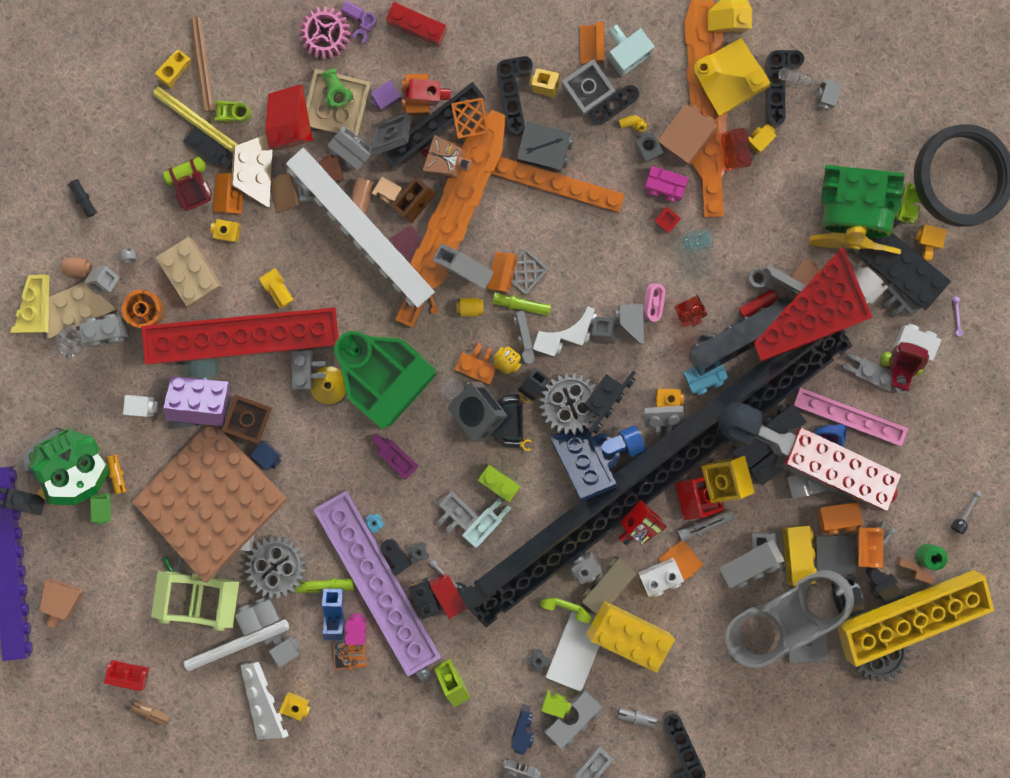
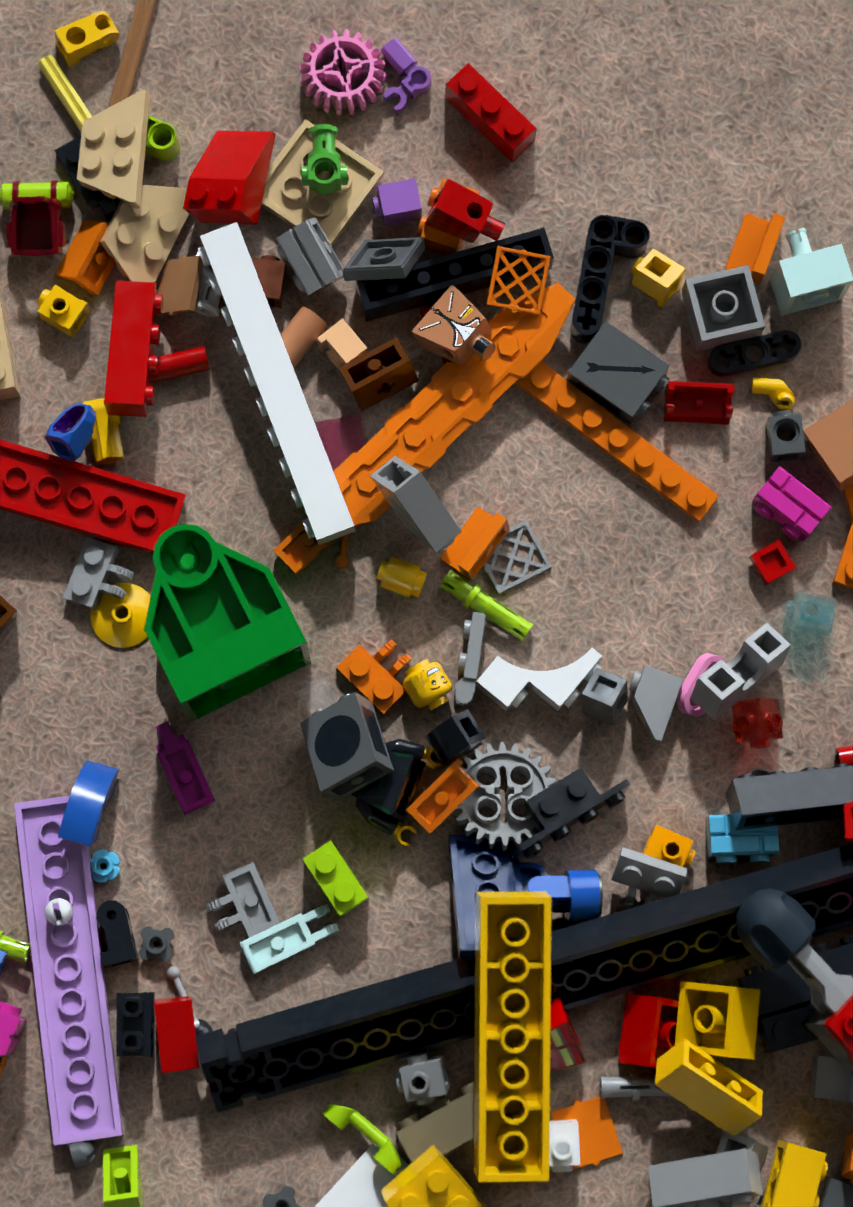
camera: 15 degrees right, 10 degrees down
none -> blue rock [45,403,96,462]
none -> white hinge [45,898,73,926]
none -> blue brick [58,760,119,846]
none -> tan wing [77,90,150,208]
none -> red brick [104,281,163,417]
none -> red piece [150,346,210,383]
none -> orange panel [406,758,479,834]
none -> yellow brick [474,892,551,1182]
none -> yellow brick [655,1038,763,1137]
none -> red hinge [664,381,734,425]
none -> light grey arch [691,623,791,720]

